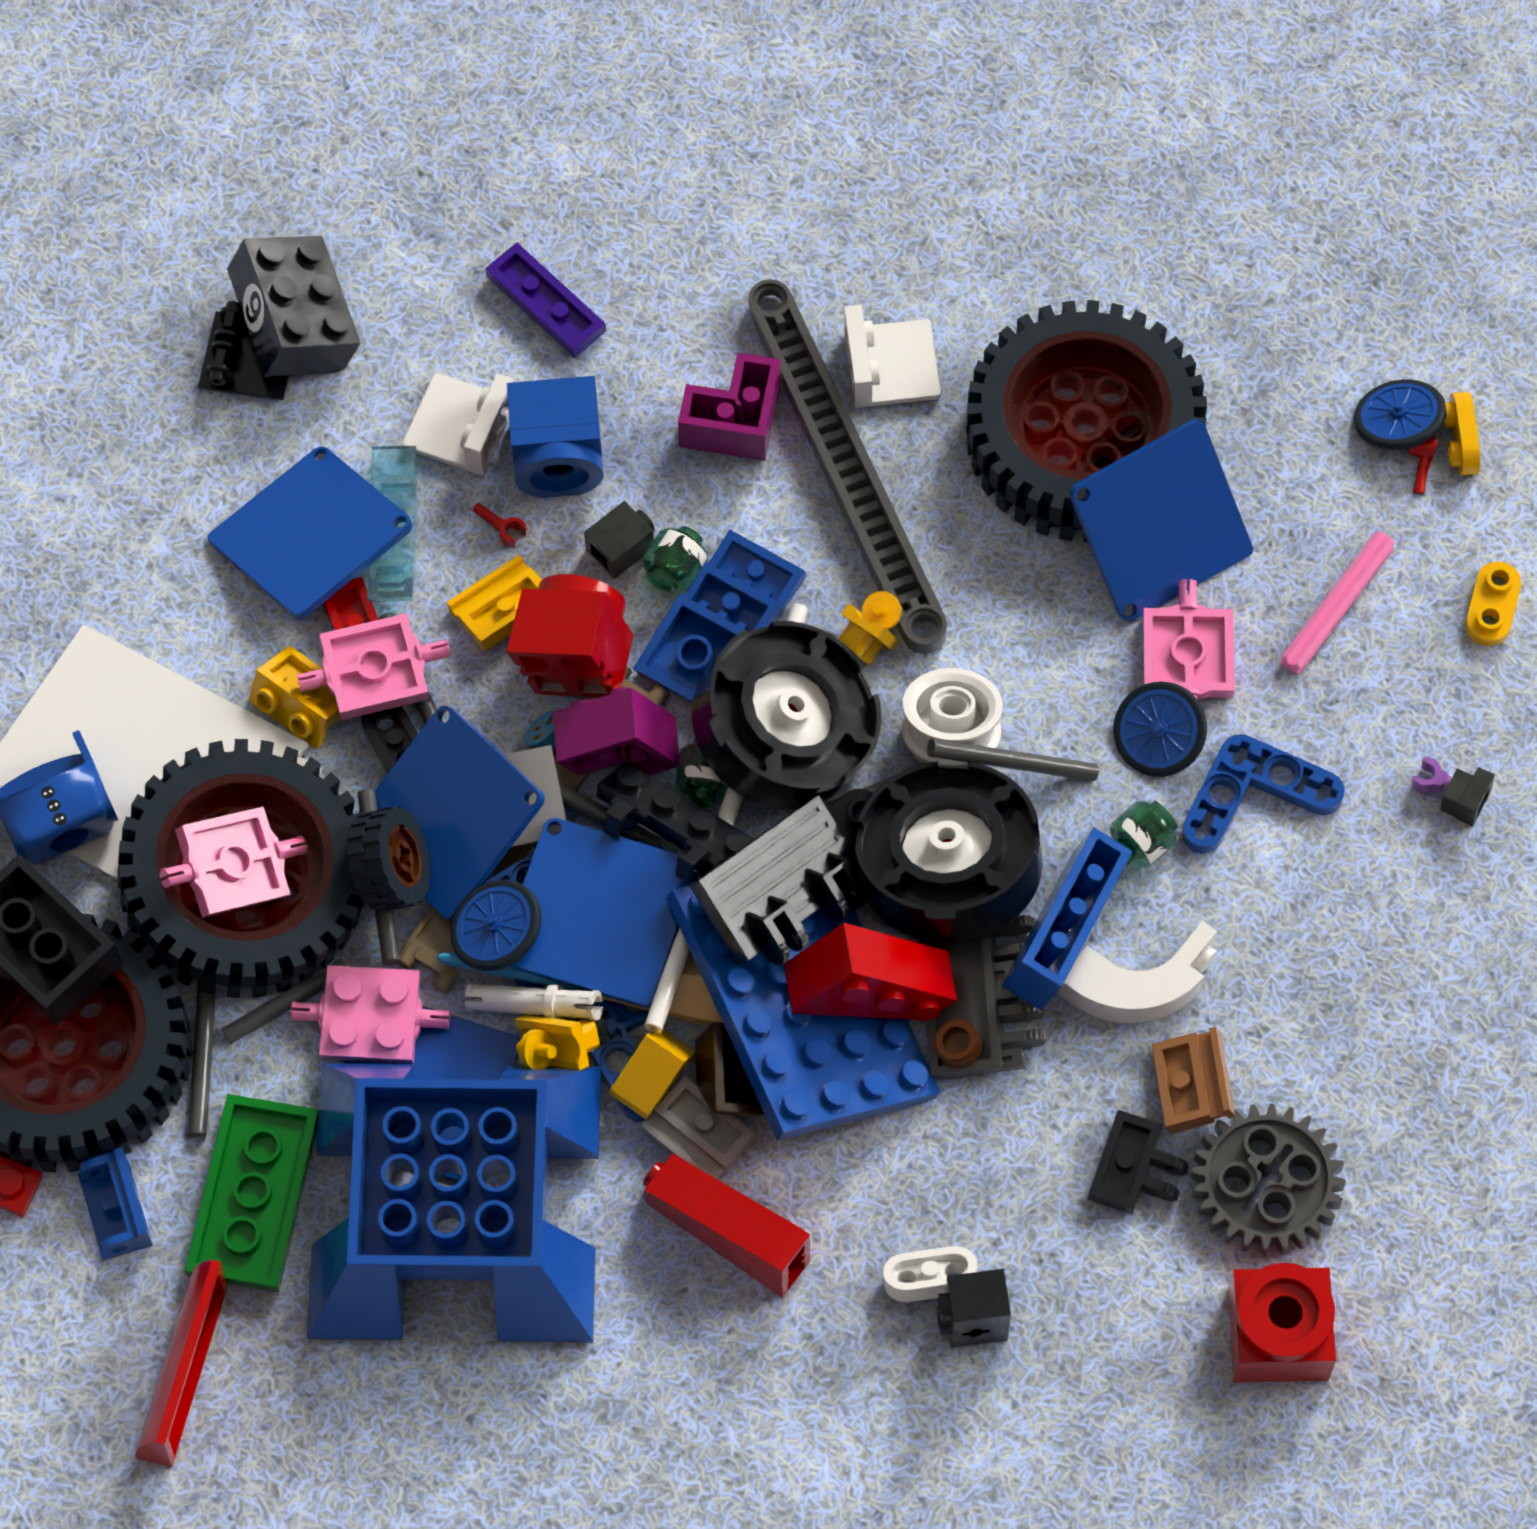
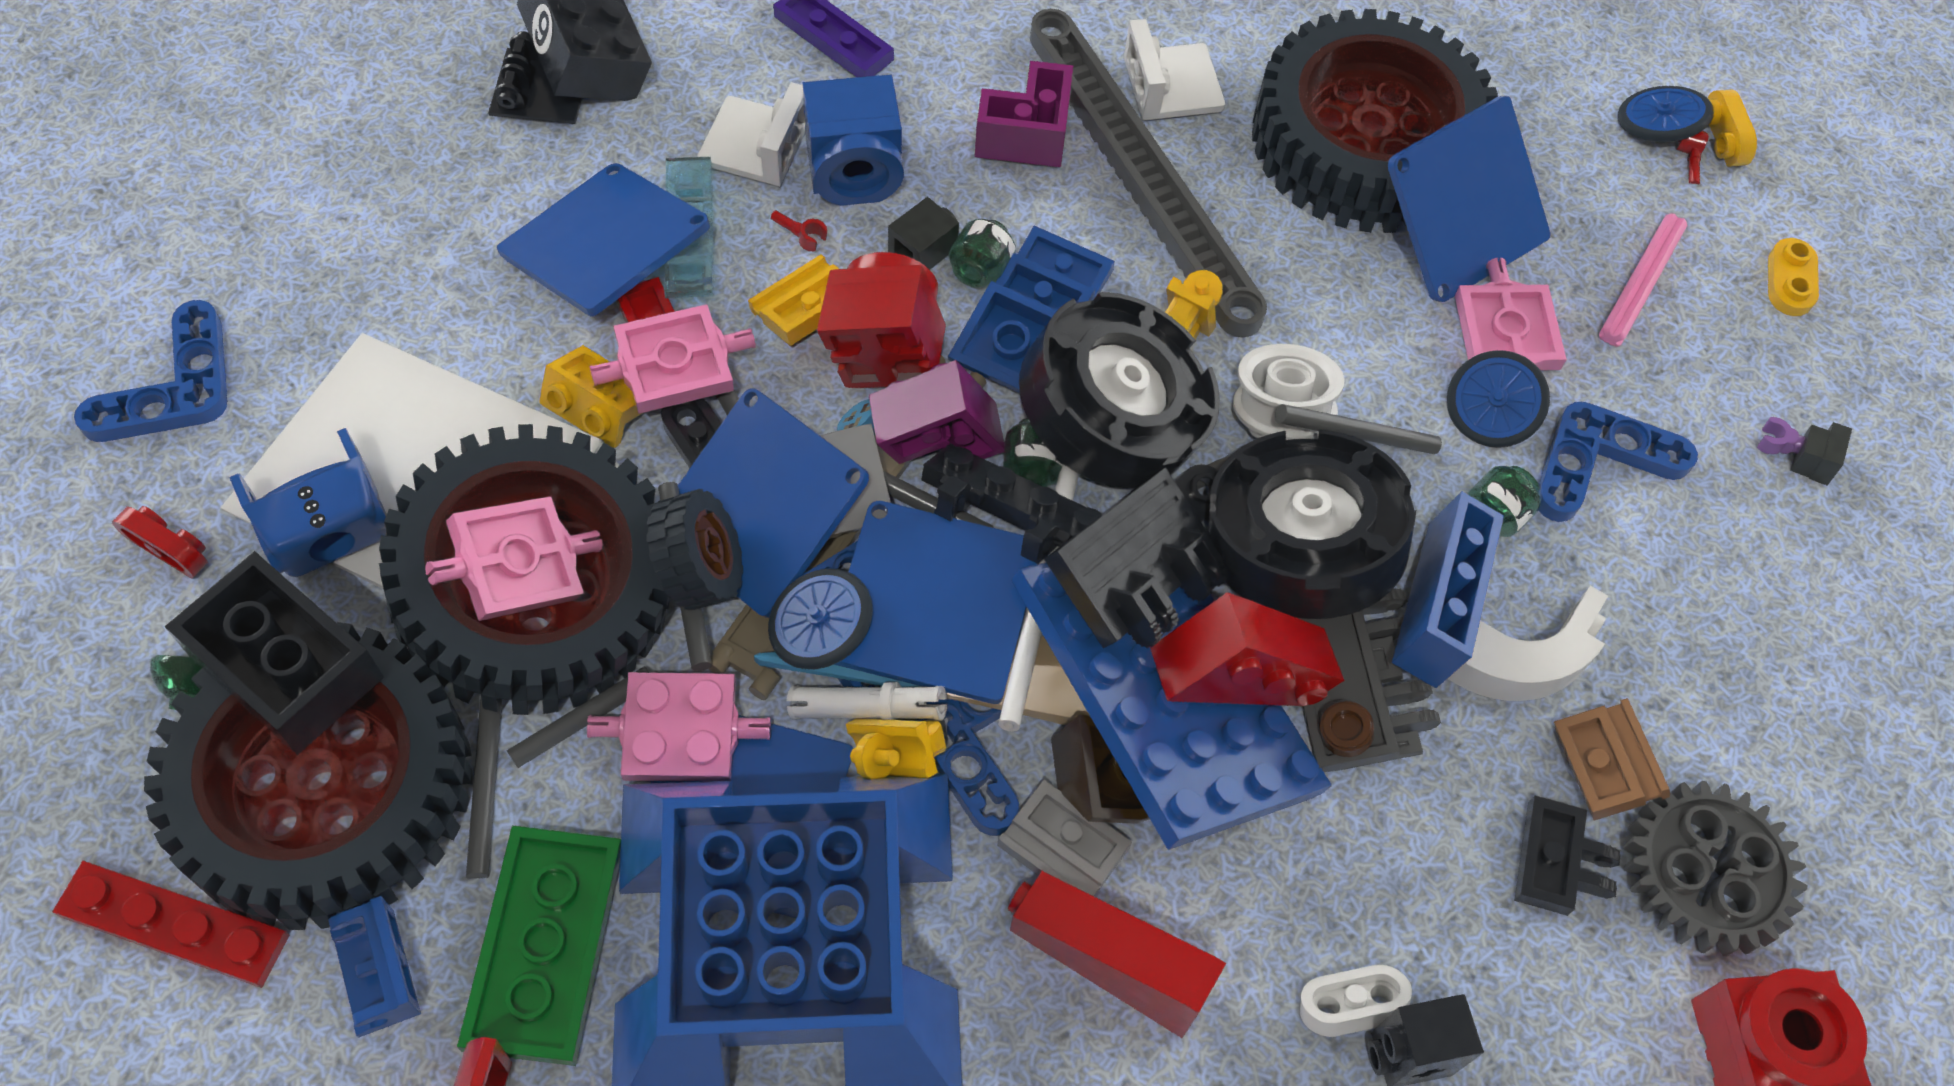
camera: 10 degrees left, 5 degrees down
yellow slope [608,1028,695,1120] -> none

